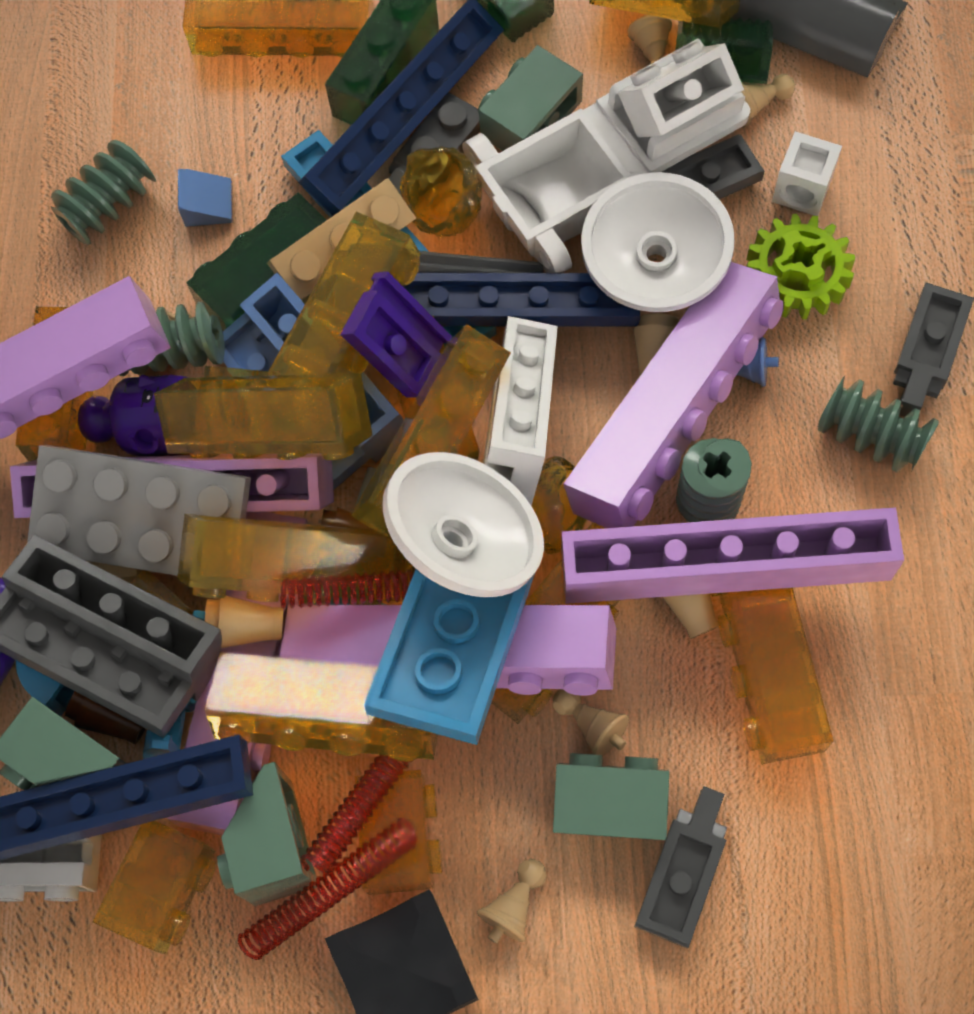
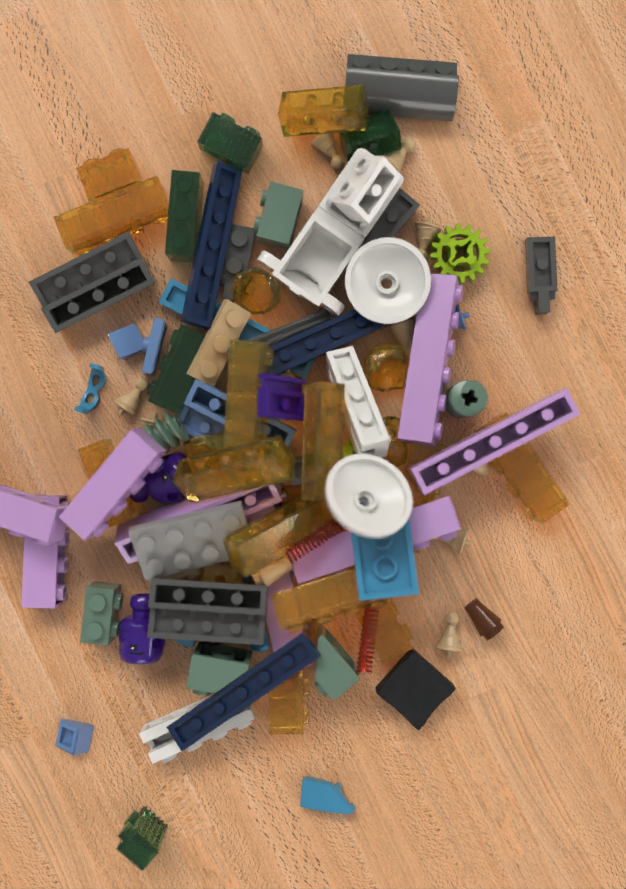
camera: 30 degrees left, 20 degrees up
sand green piece [51,140,156,246] -> none
clear red piece [238,817,417,960] -> none
sand green brick [553,753,669,840] -> none
dark grey hinge [634,786,727,949] -> none
white brick [772,131,842,216] -> none
sand green piece [818,376,939,473] -> none
none -> dark grey brick [29,231,155,333]
none -> dark azure cap [74,363,107,414]
none -> tan piece [113,378,150,417]
none -> medium blue plate [142,317,167,376]
none -> clear yellow hair [363,342,410,392]
none -> tan piece [415,218,441,259]
none -> reddish brown cone [464,598,504,641]

